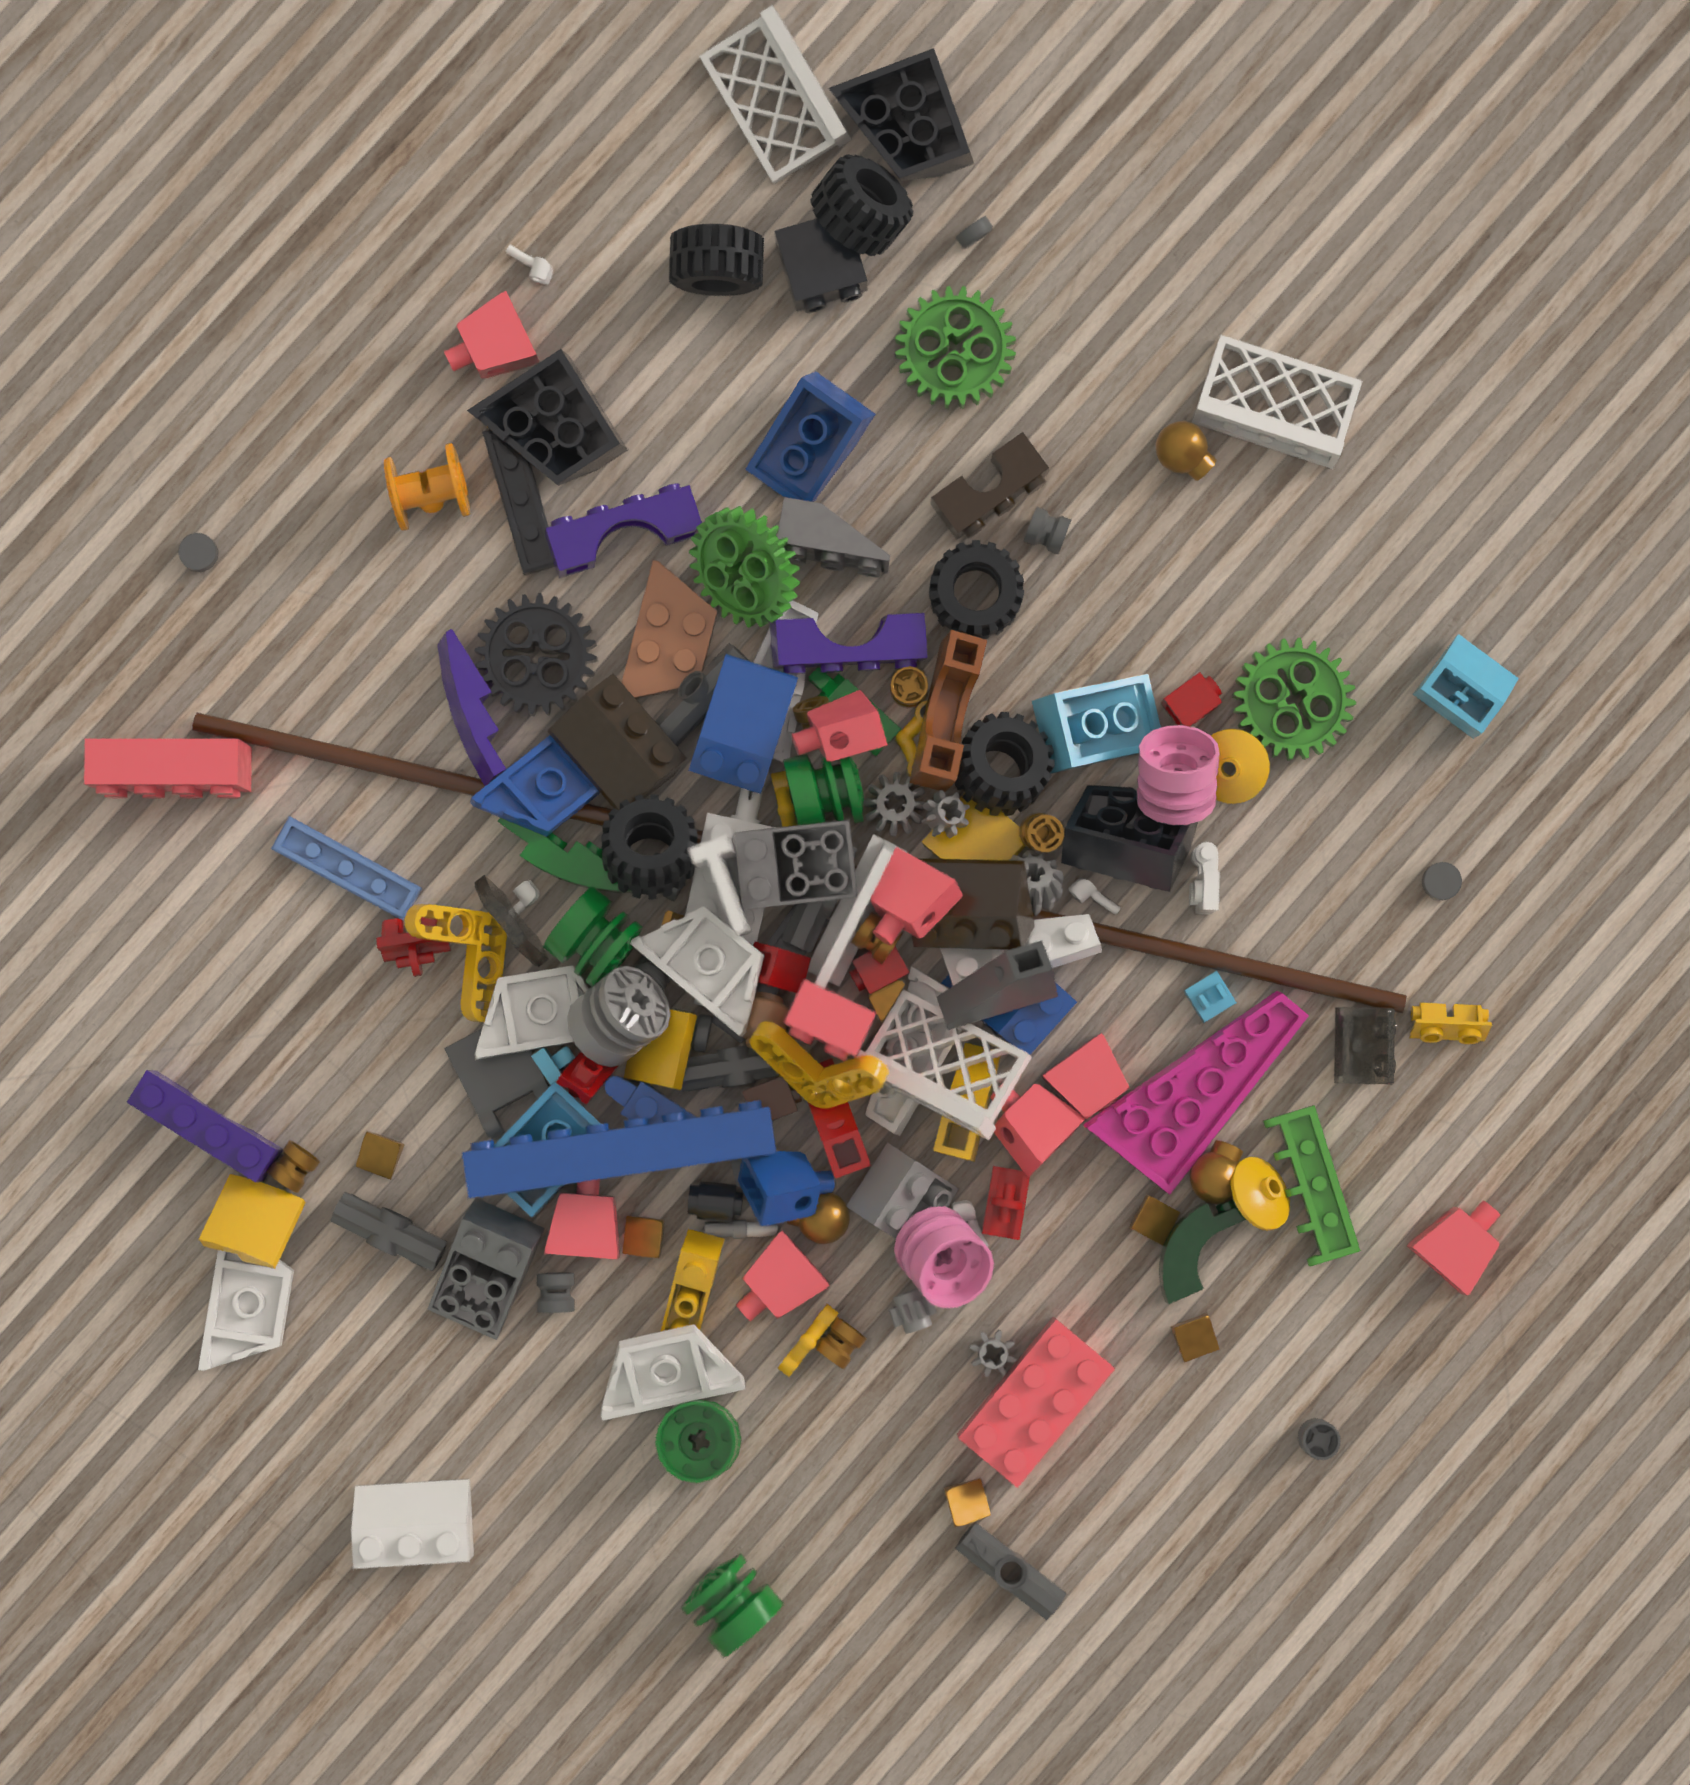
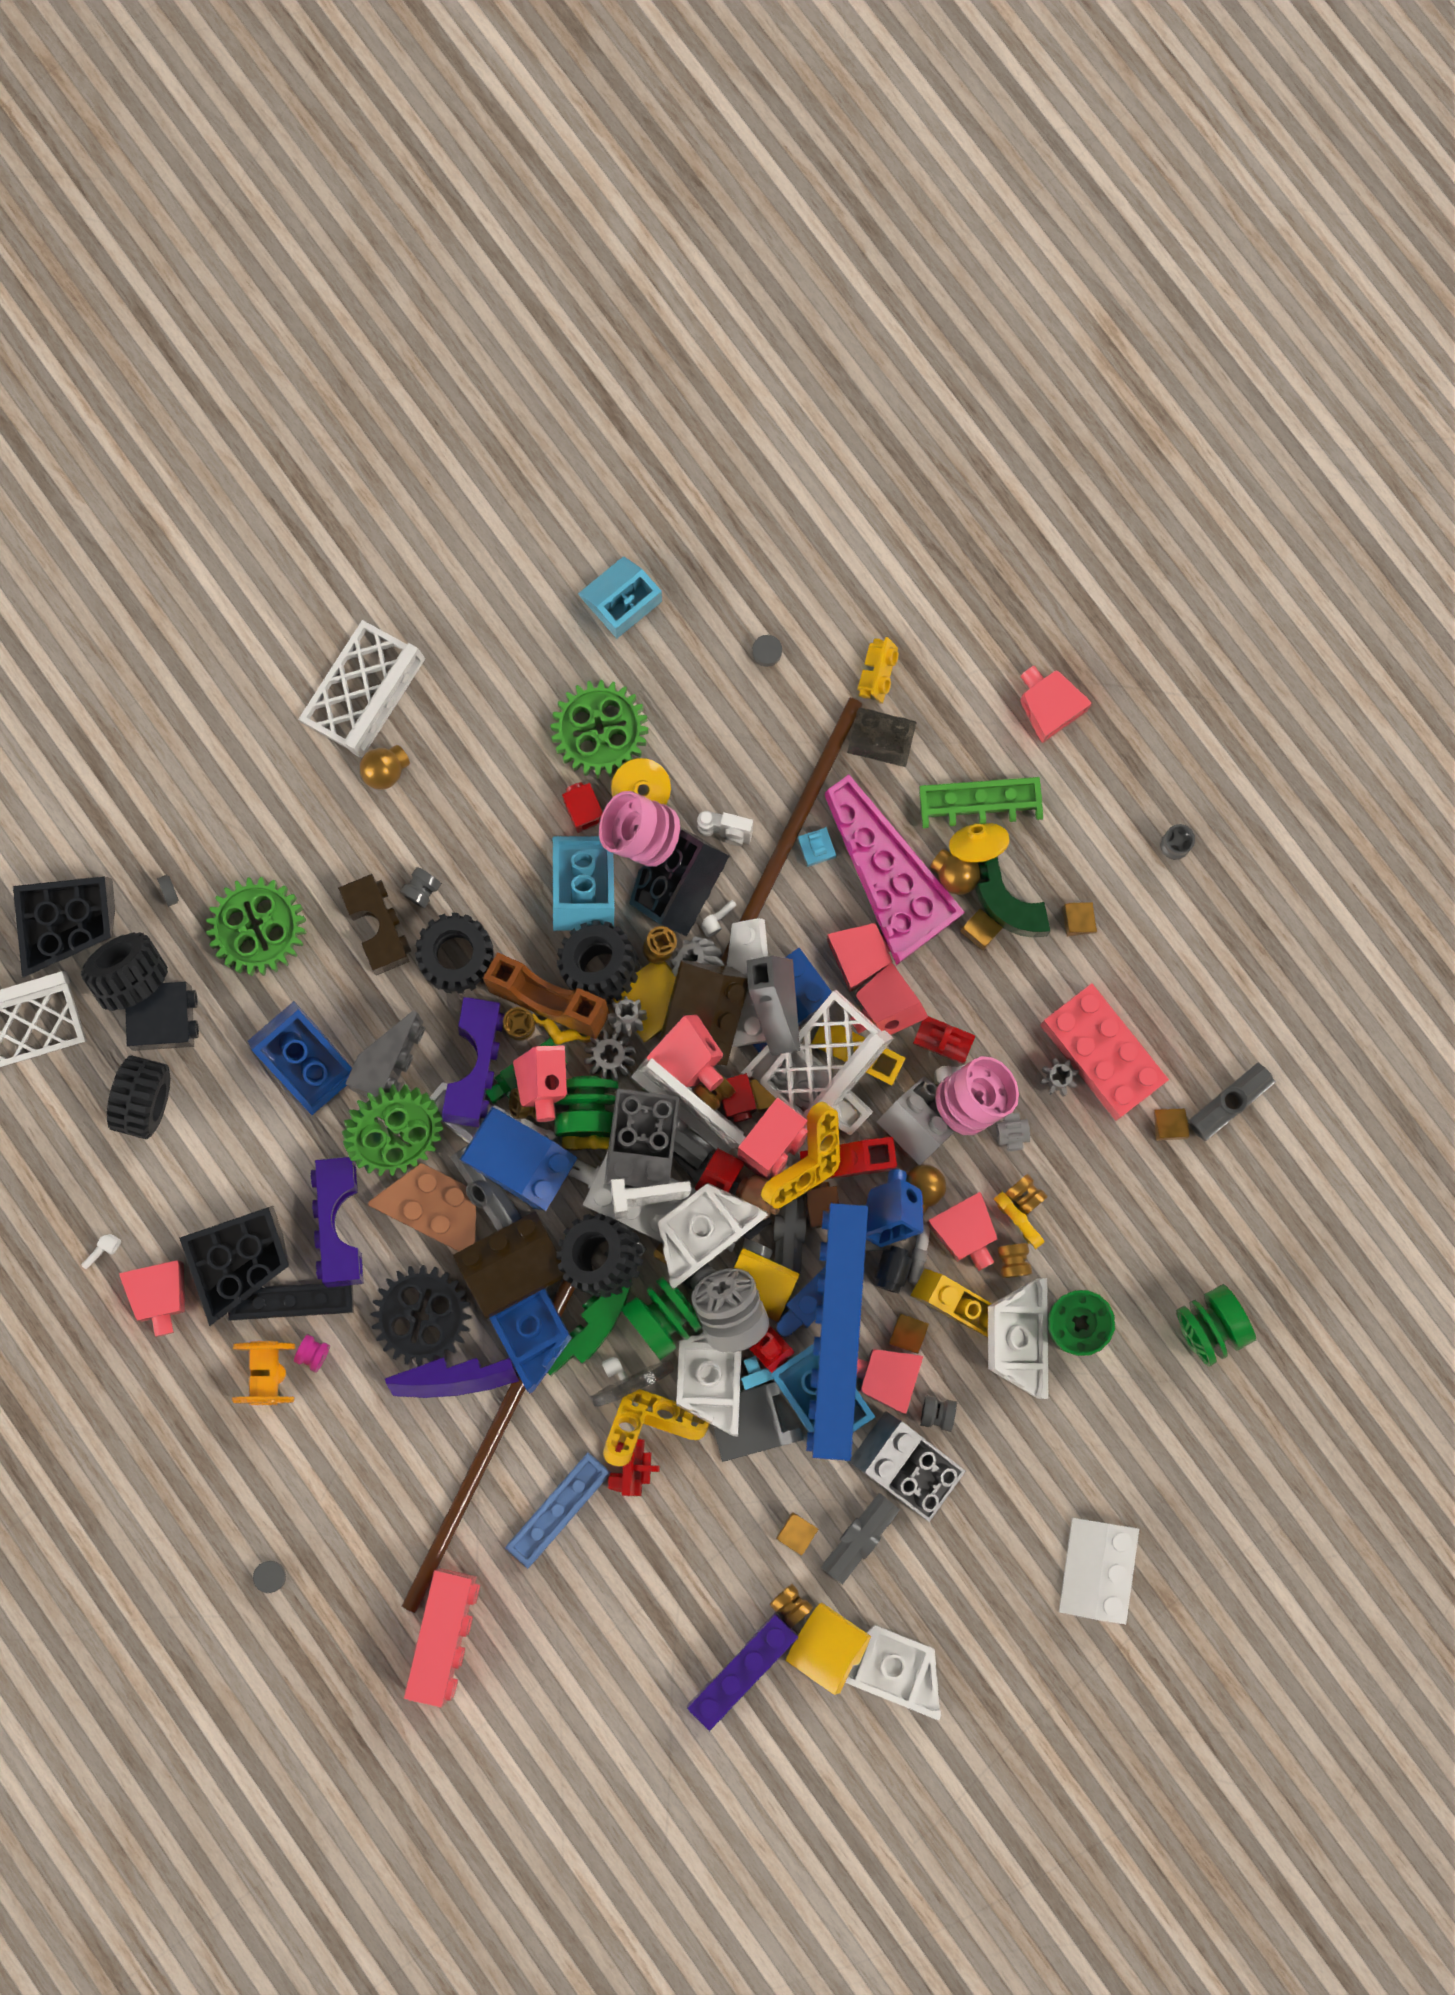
camera: 80 degrees left, 5 degrees down
none -> dark pink wheel [293,1334,330,1373]
none -> pearl gold wheel [997,1243,1032,1278]

